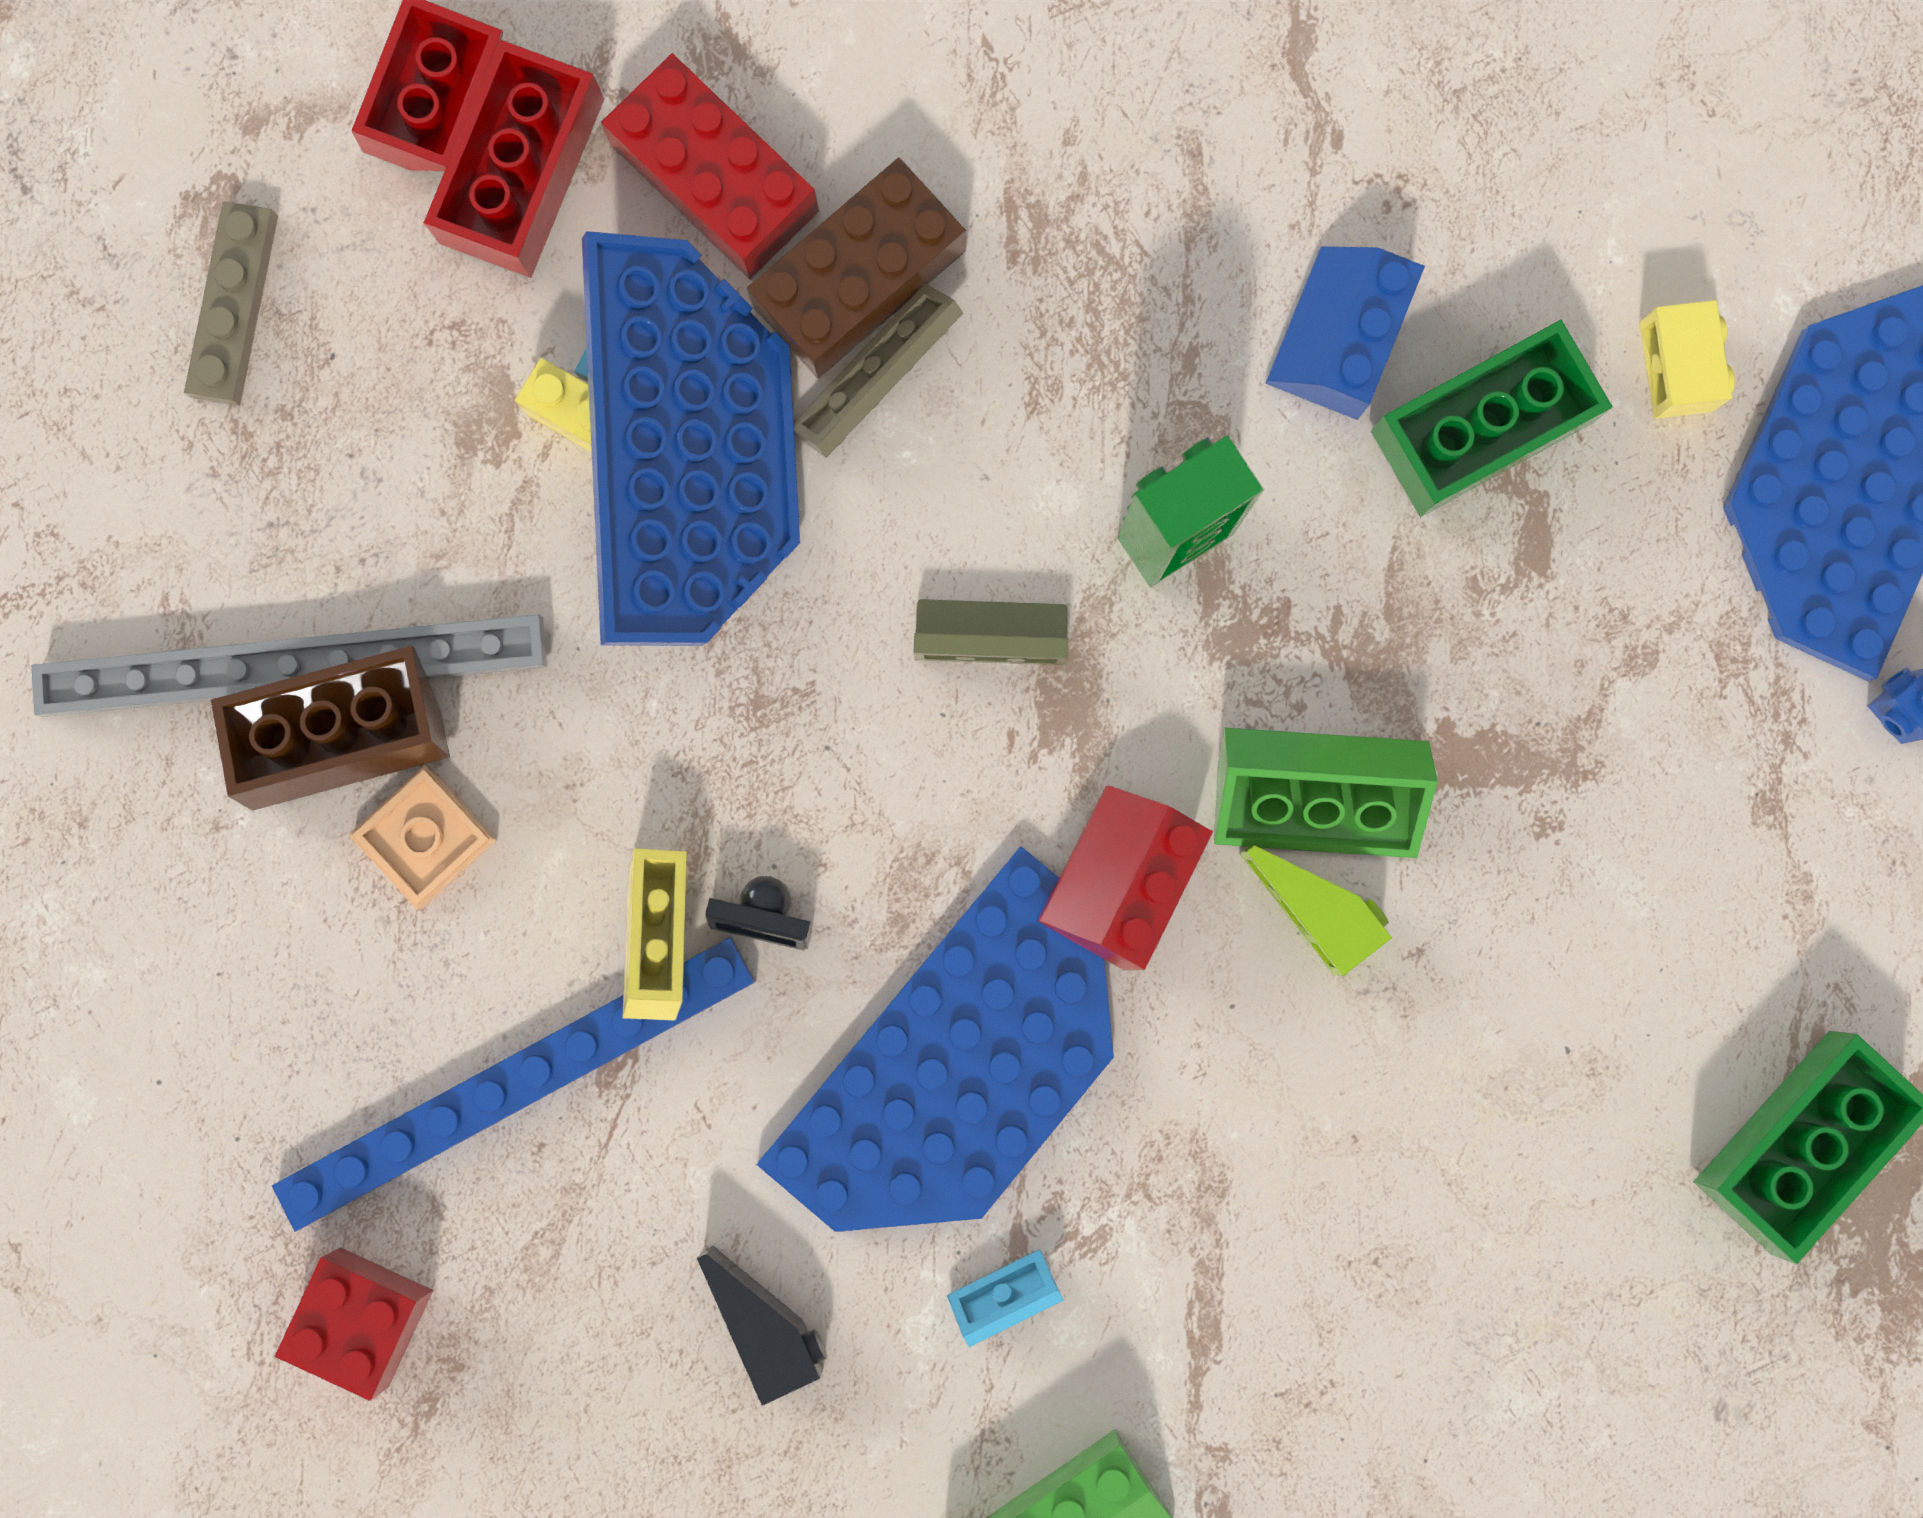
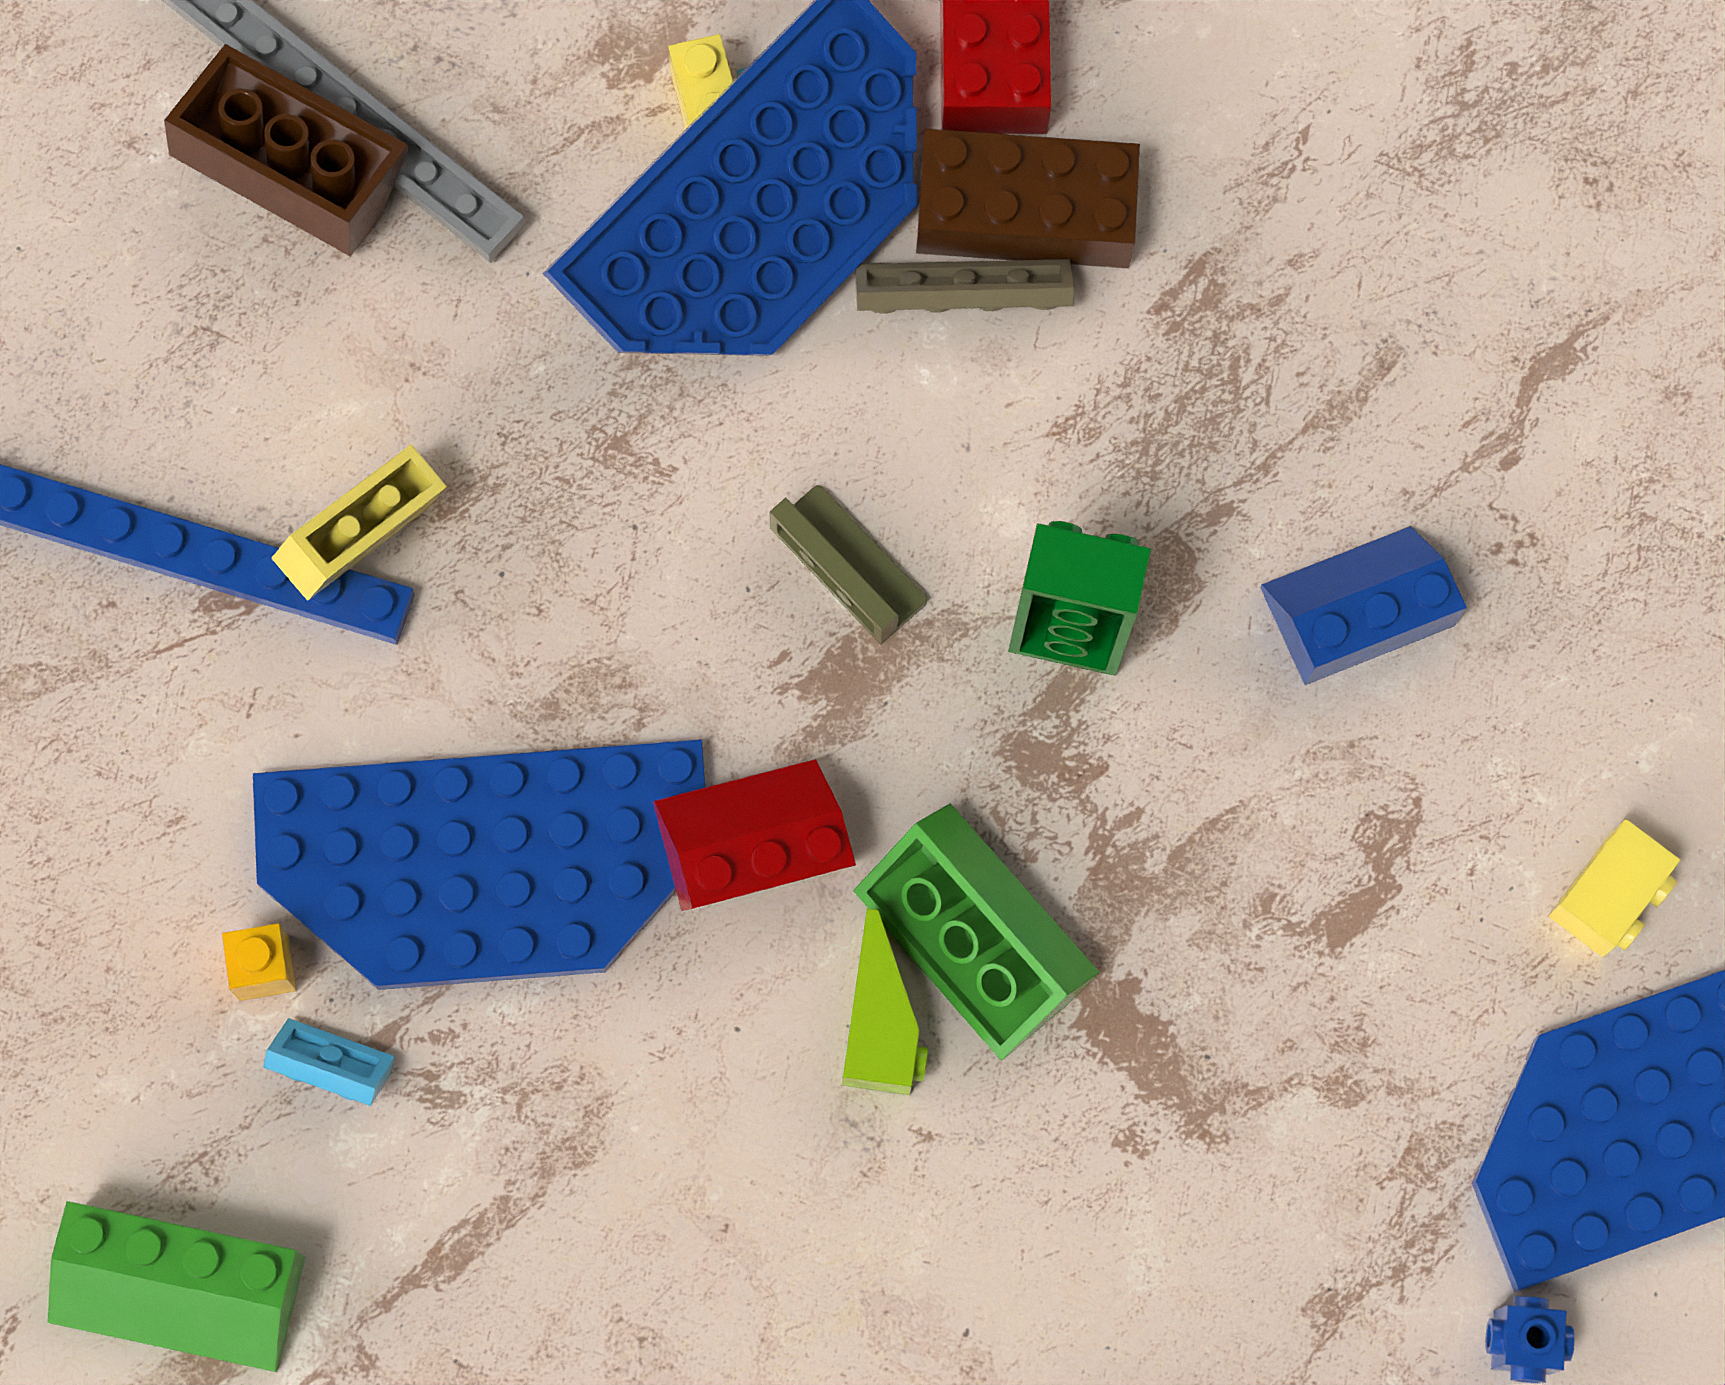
camera: 40 degrees right, 10 degrees down
light nougat tile [349,765,496,910] -> none
black slope [697,1246,827,1406] -> none
black tile [705,876,812,951] -> none
green brick [1371,319,1613,518] -> none
none -> yellow brick [222,923,296,1001]

